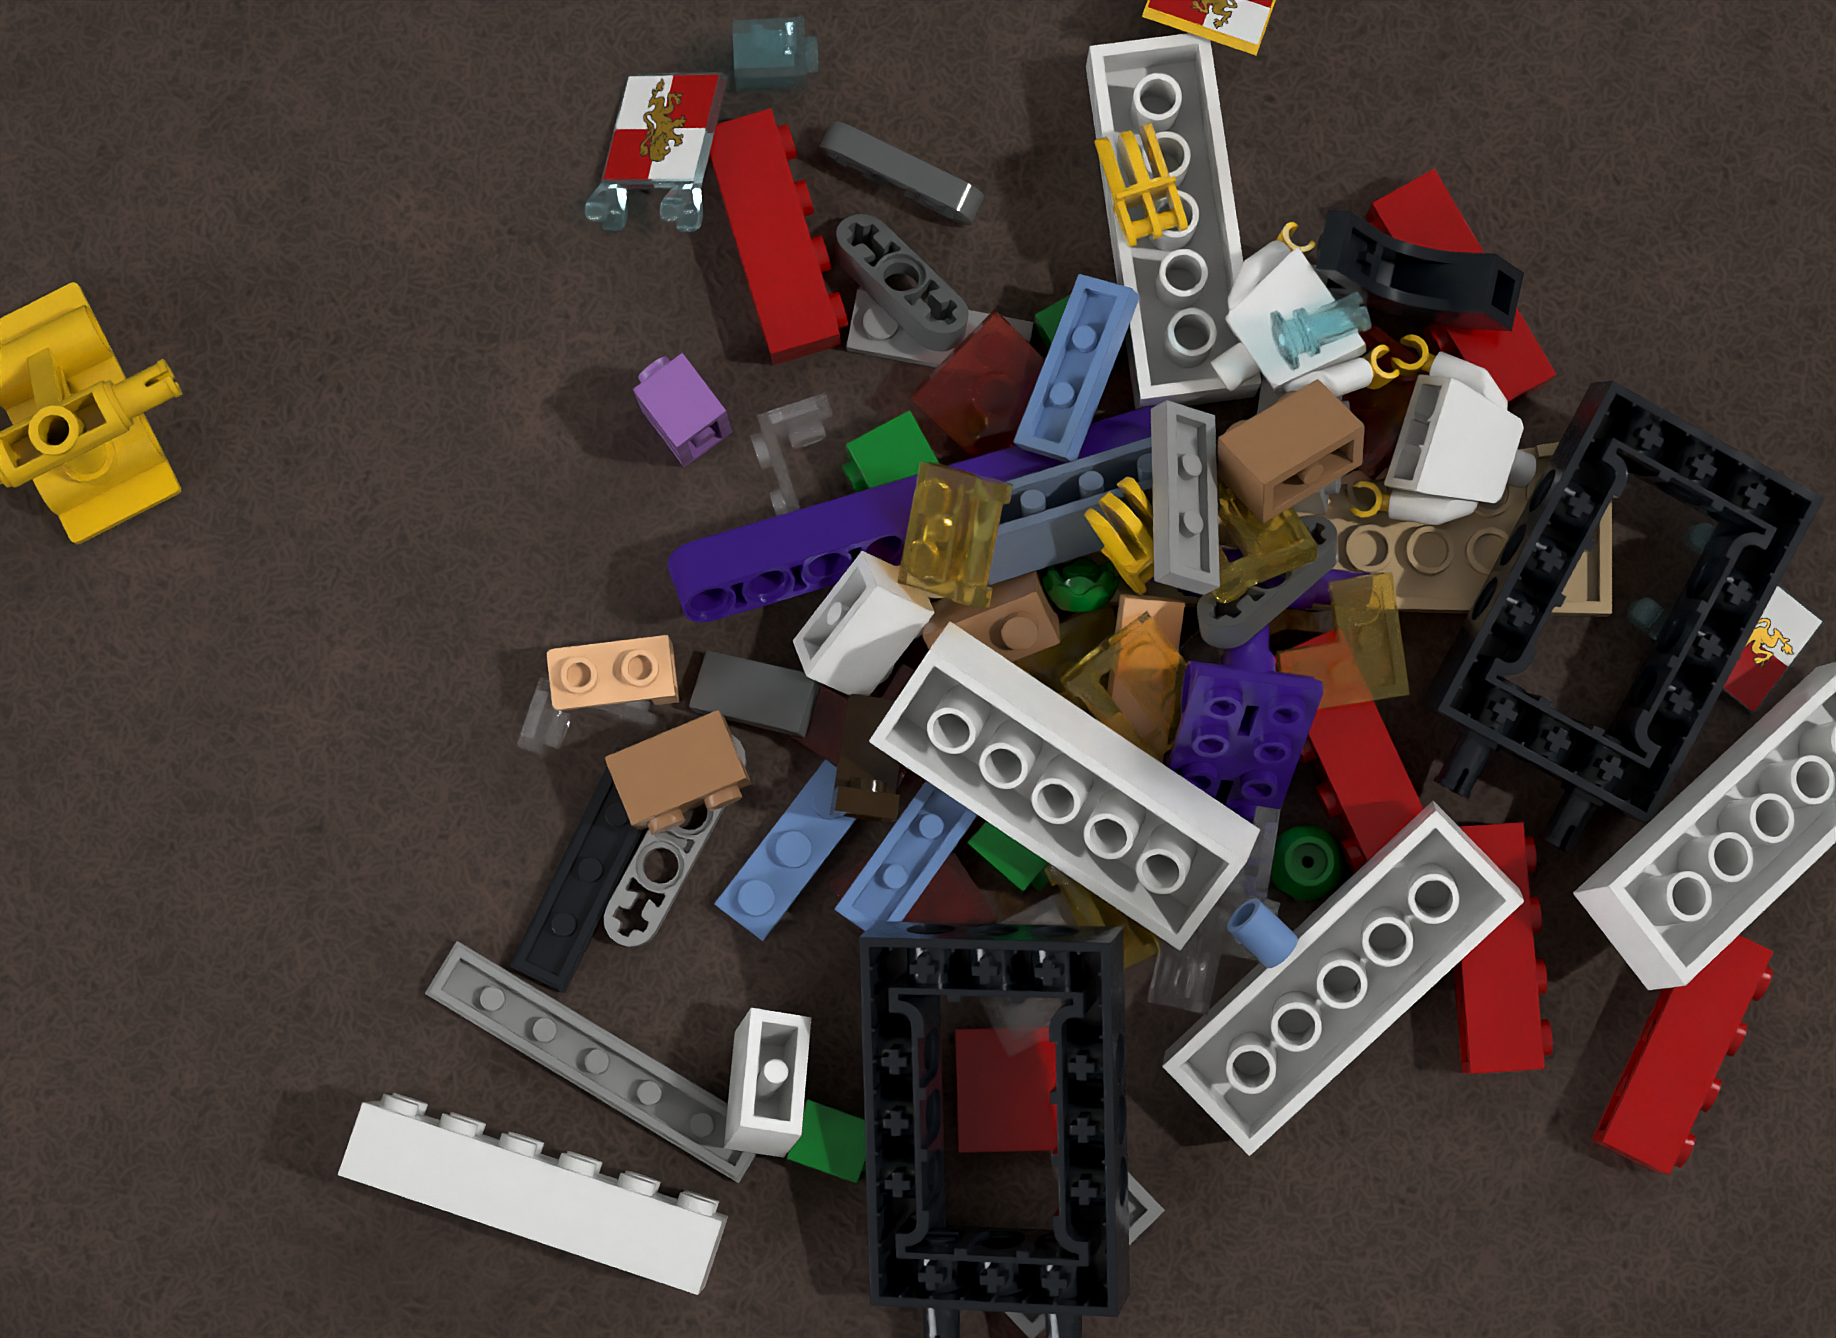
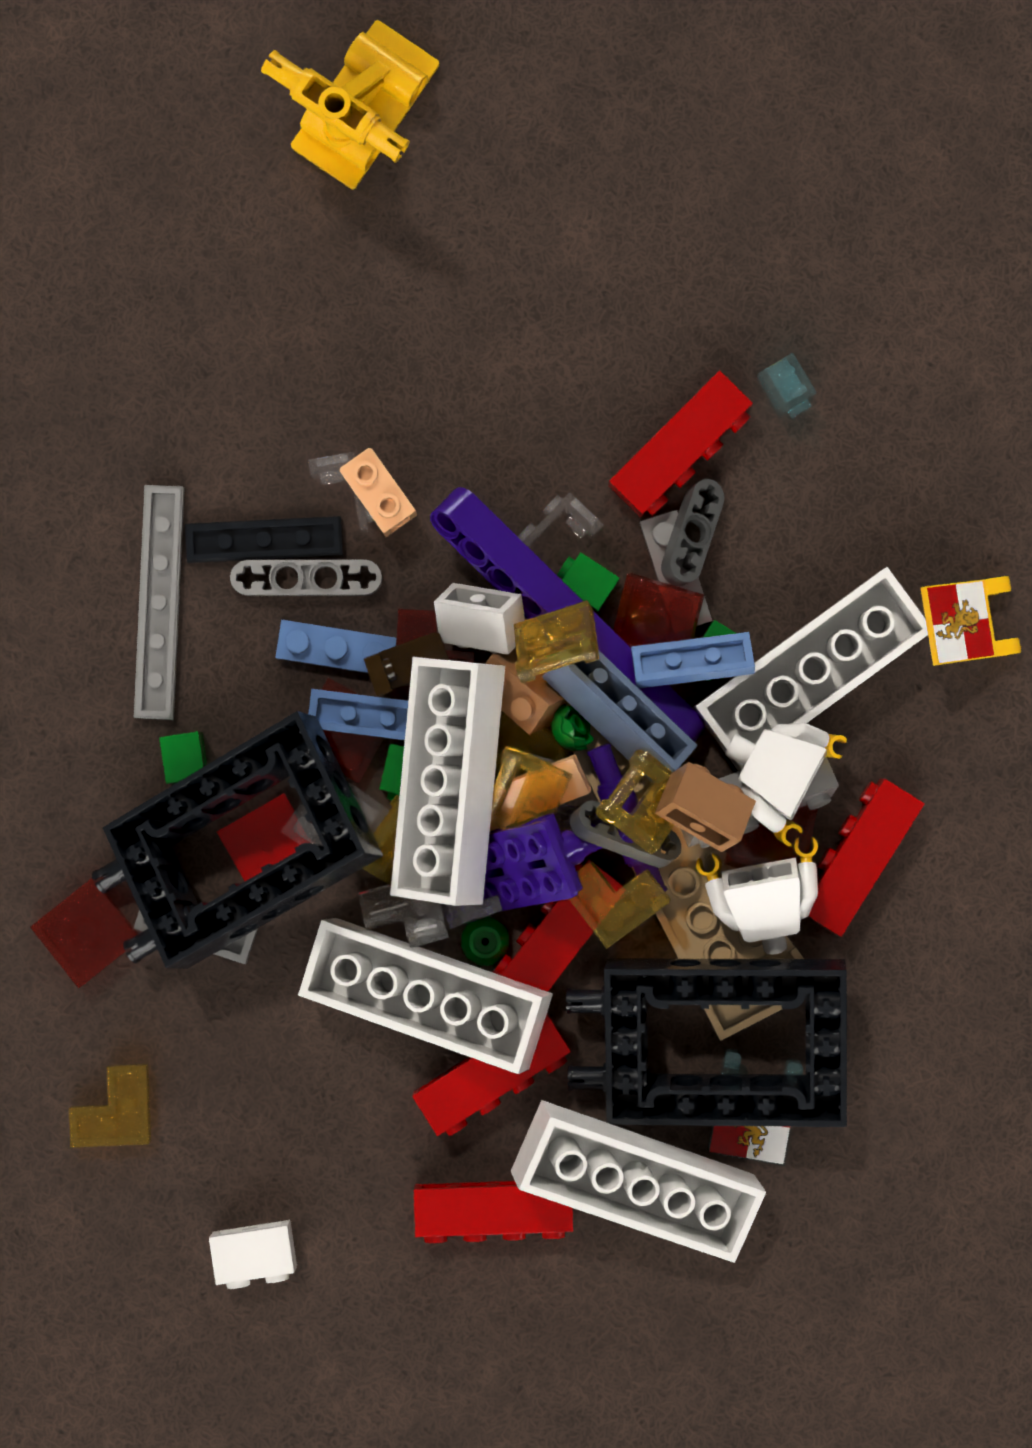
camera: 60 degrees right, 5 degrees up
white brick [338,1093,728,1295] -> none
flag [585,72,728,232] -> none
medium nougat brick [604,710,752,835] -> none
medium lavender brick [633,353,732,468] -> none
dark grey tile [689,650,822,738] -> none
white brick [724,1008,811,1158] -> none
dark grey beam [817,121,985,226] -> none
yellow arm [1084,477,1154,596] -> none
yellow arm [1094,122,1188,248] -> none
light grey plate [1151,400,1220,595] -> none
medium blue hinge [1227,898,1298,968] -> none
clear light blue pin [1270,291,1371,371] -> none
black arch [1315,210,1524,331] -> none

